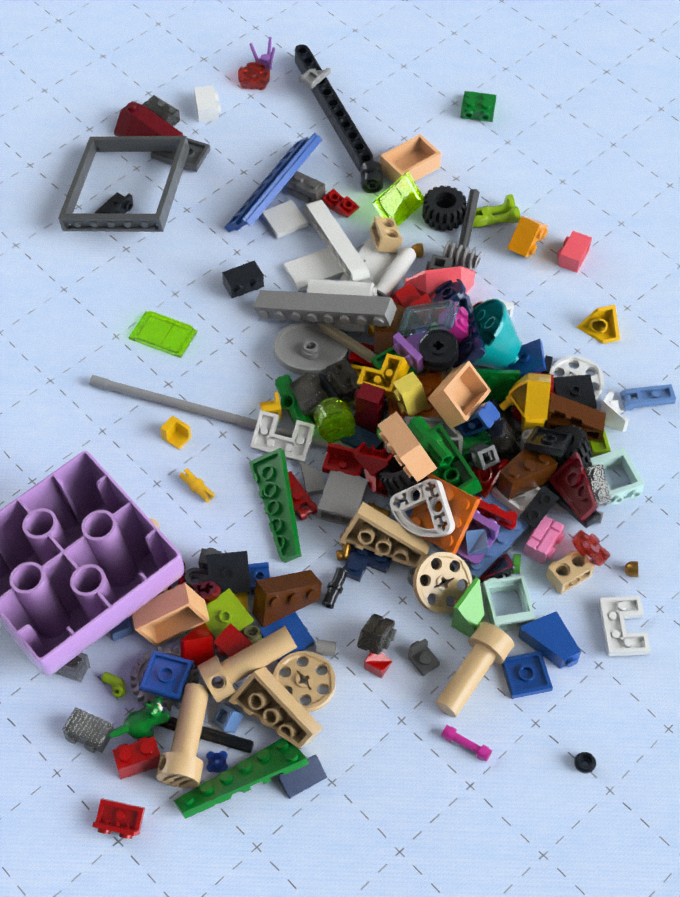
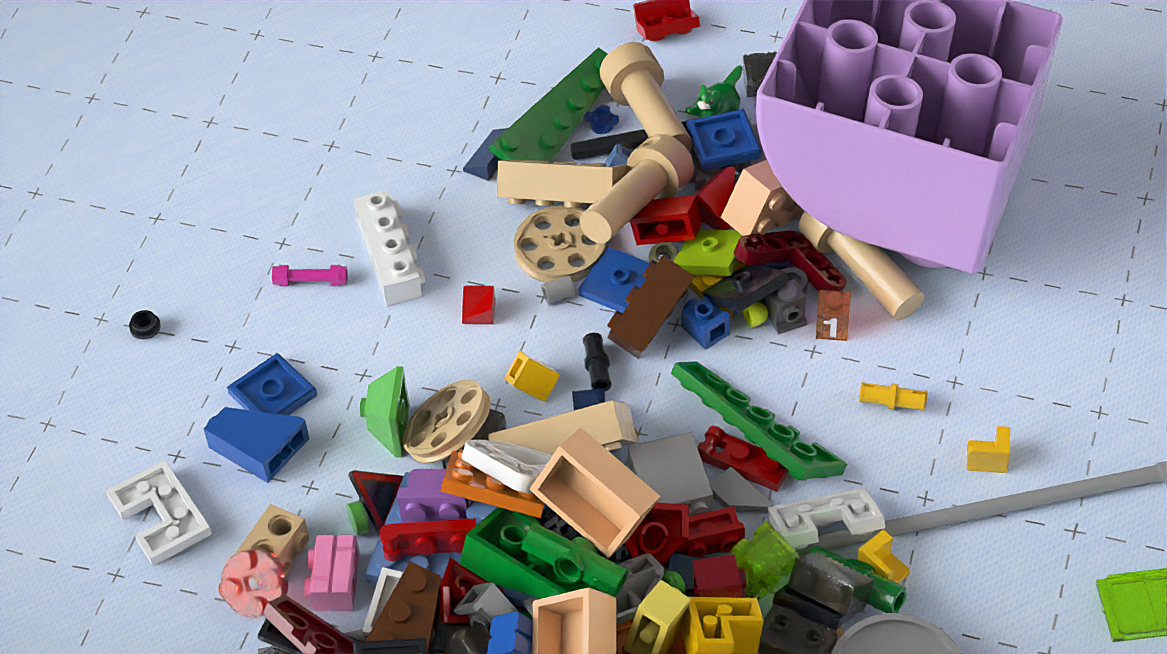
camera: 155 degrees right, 5 degrees down
red brick [112,736,161,779] -> none
clear smoke brick [357,613,397,655] -> none
dark grey bracket [408,639,440,676] -> none
tan piece [435,622,514,718] -> none
medium blue slope [465,529,488,555] -> none
light aqua window [482,575,535,632] -> none
black bracket [519,486,559,529] -> none
pearl gold hinge [625,561,639,577] -> none
none -> white brick [353,190,425,306]
none -> yellow panel [504,350,561,401]
none -> clear orange brick [816,290,851,341]

